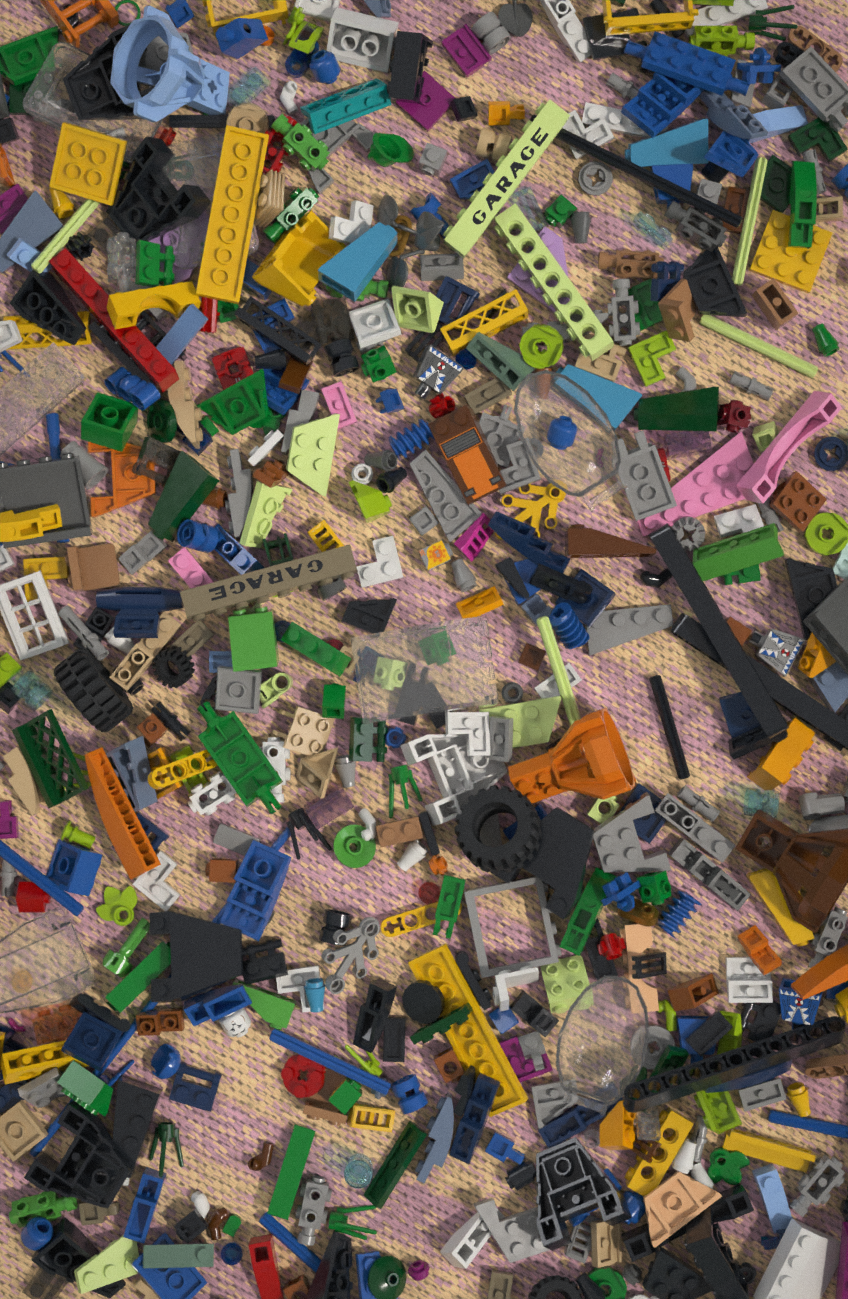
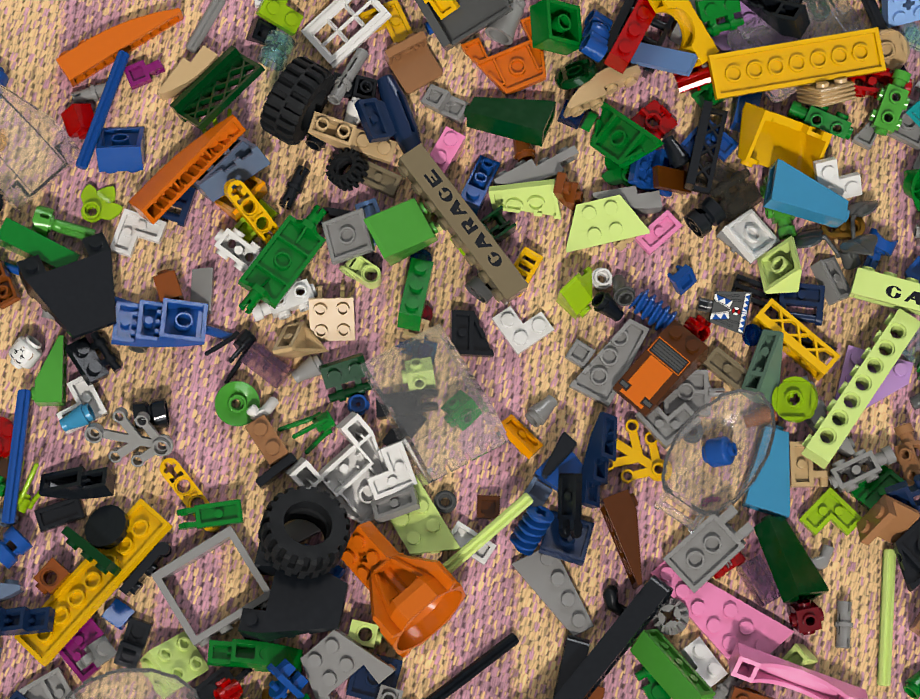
camera: 65 degrees right, 10 degrees down
lime pin [61,821,96,849] -> none
clear smoke plate [132,437,181,487] -> none
dark orange brick [135,713,167,748] -> none
blue wheel [177,519,218,553] -> none
blue slope [183,984,252,1026] -> none
white plate [248,430,284,467] -> none
green brick [322,683,346,719] -> none
green brick [360,345,397,383] -> none
white cone [397,839,428,871] -> none
clear red plate [418,882,440,904] -> none
brick [419,540,453,572] -> none
orange plate [429,854,448,875] -> none
black slope [453,1065,476,1117] -> none
dark pink slope [454,513,494,562] -> none
white bracket [492,965,539,1011] -> none

